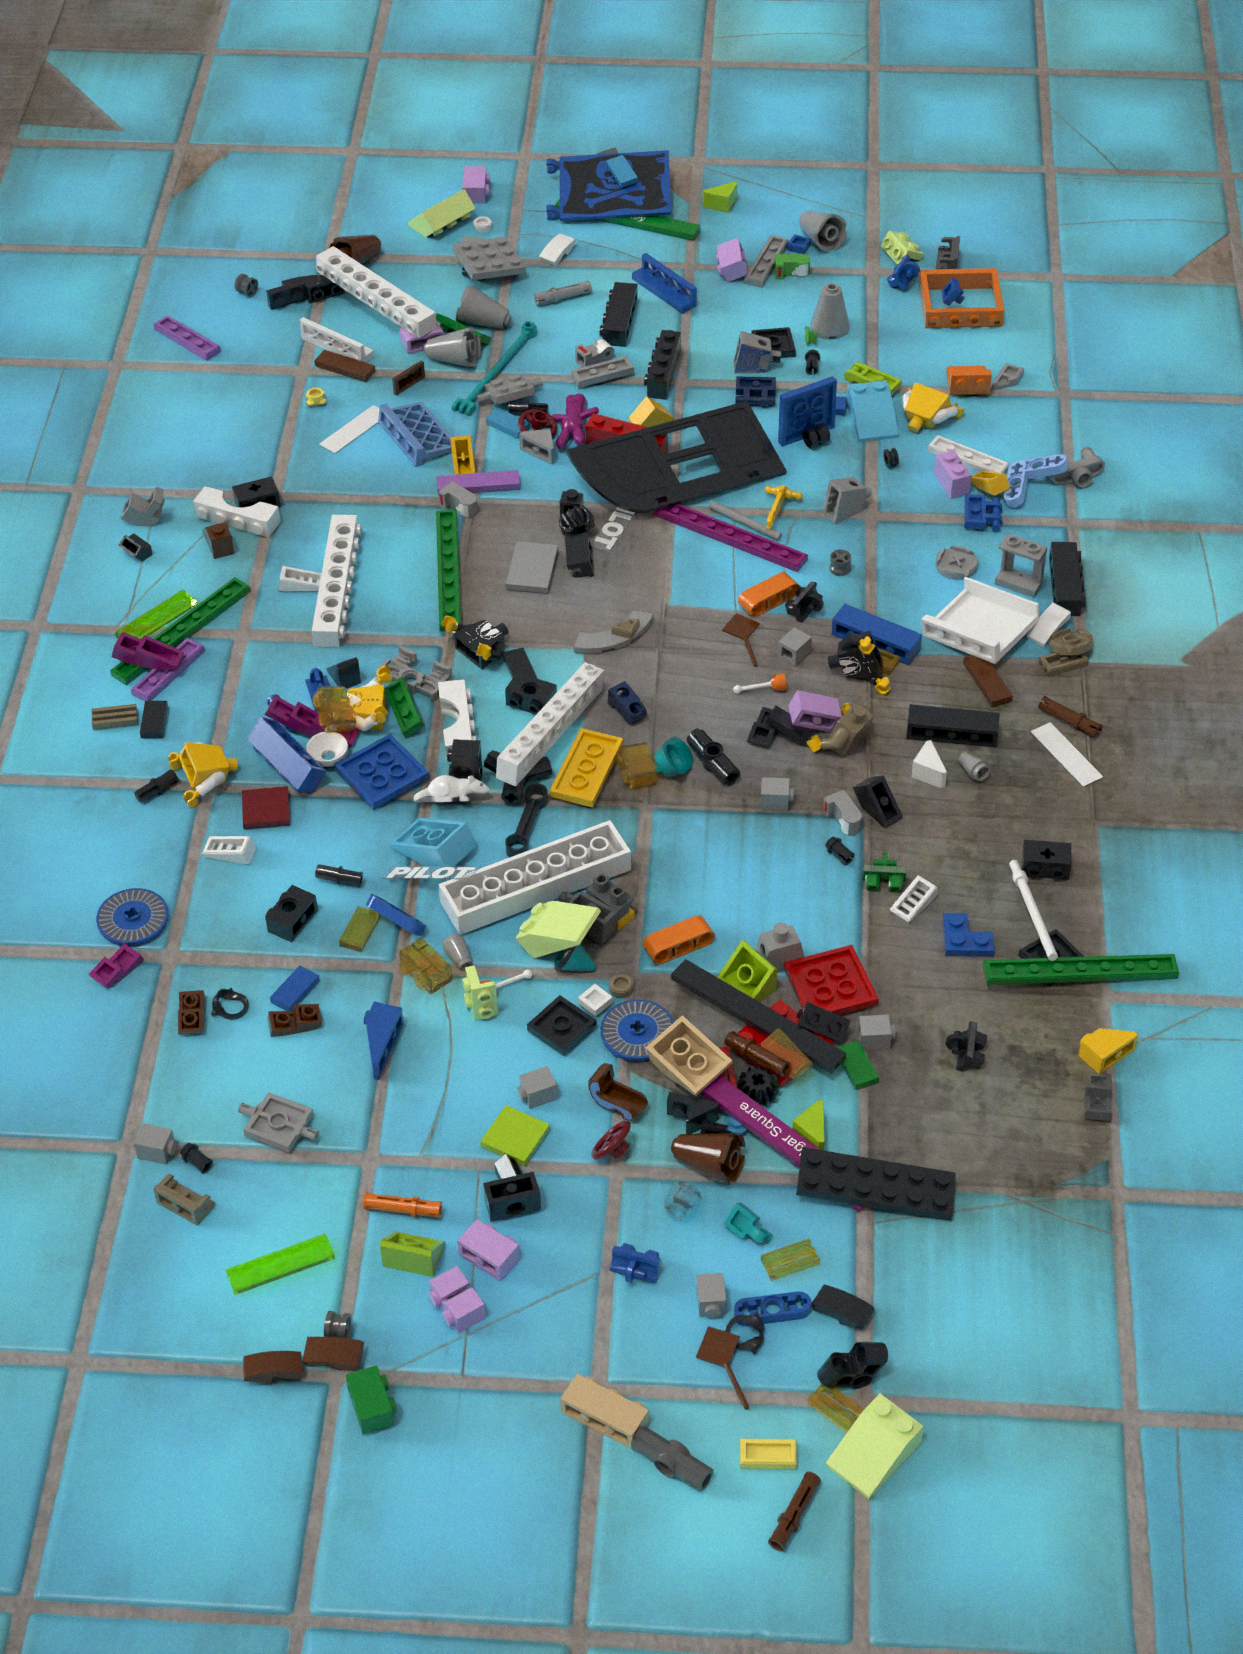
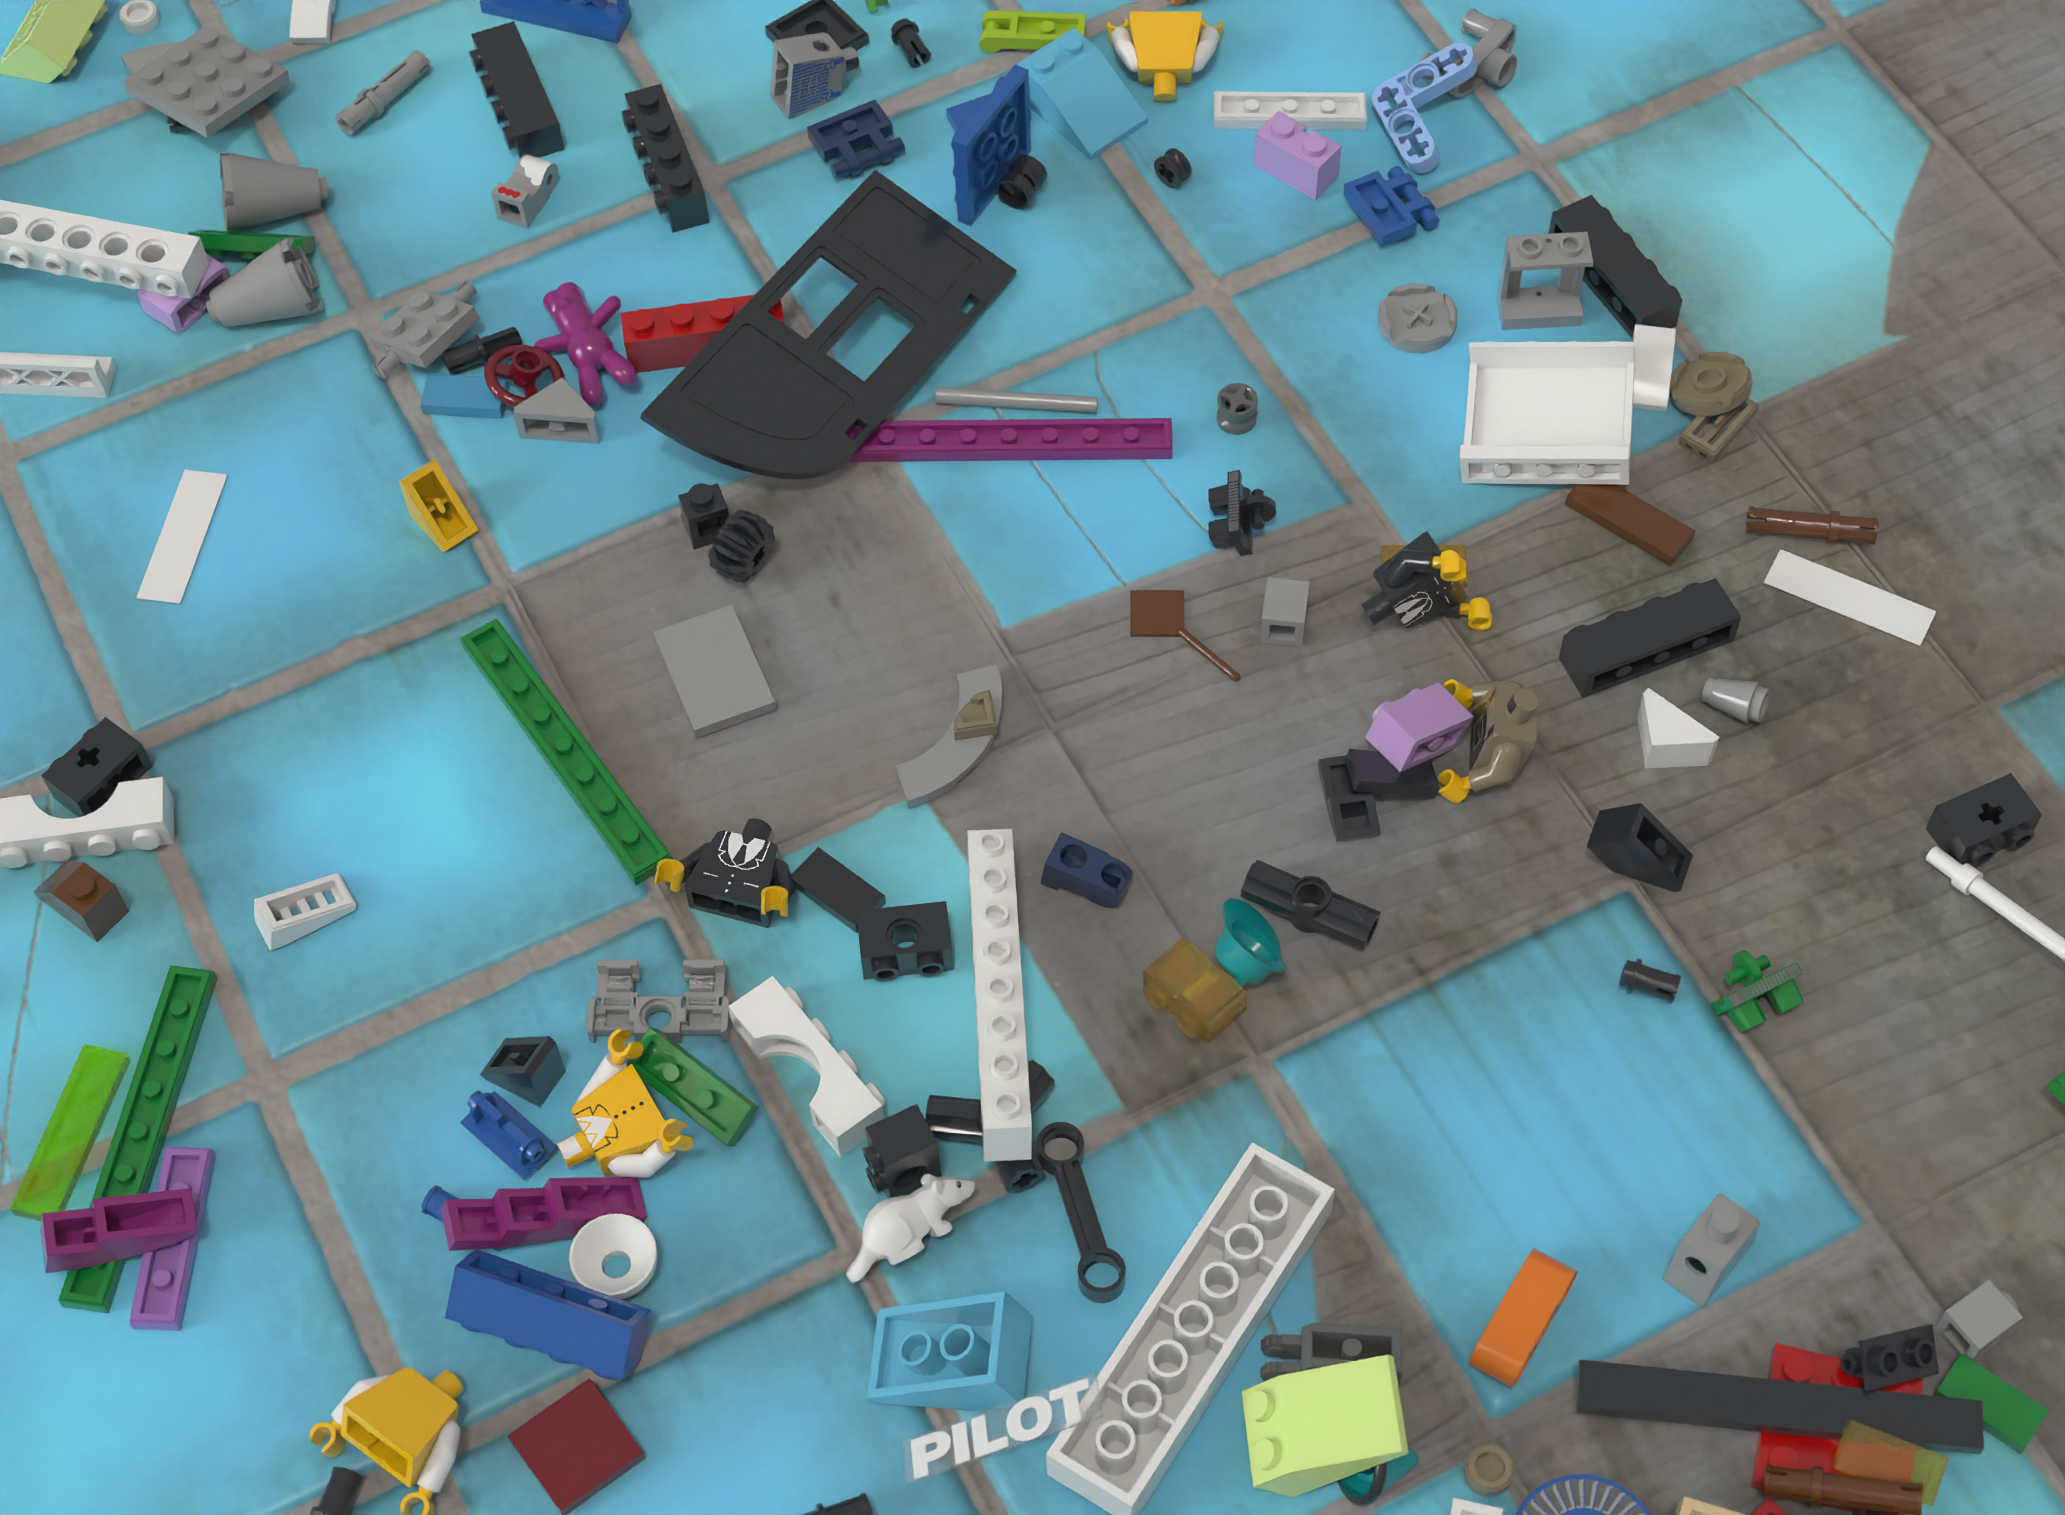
camera: 30 degrees left, 10 degrees up
dark tan tile [92,704,138,730] -> none
black tile [140,701,168,738] -> none
light yellow plate [305,388,326,406] -> none
white brick [312,514,362,647] -> none
clear yellow brick [313,686,356,733] -> none
reddish brown tile [314,350,376,382] -> none
blue plate [334,734,430,810] -> none
medium blue fence [378,401,452,466] -> none
reddish brown slope [392,360,425,396] -> none
medium lavender tile [437,470,520,493] -> none
light grey leg [438,481,477,517] -> none
teal hinge [452,321,537,416] -> none
yellow plate [549,728,623,808] -> none
black hinge [565,532,594,578] -> none
light grey plate [571,356,634,388] -> none
dark grey hips [586,873,635,930] -> none
sticker [591,506,636,552] -> none
yellow slope [628,396,673,427] -> none
lime slope [717,940,777,1002] -> none
hinge [733,673,787,694] -> none
orange beam [738,572,800,617] -> none
light grey brick [761,777,794,811] -> none
yellow piece [765,485,803,529] -> none
red plate [784,945,879,1015] -> none
light grey torso [822,477,872,524] -> none
light grey leg [823,790,862,835] -> none
blue brick [831,604,922,666] -> none
white slope [889,875,938,924] -> none
blue plate [943,913,994,957] -> none
yellow slope [971,471,1009,495] -> none

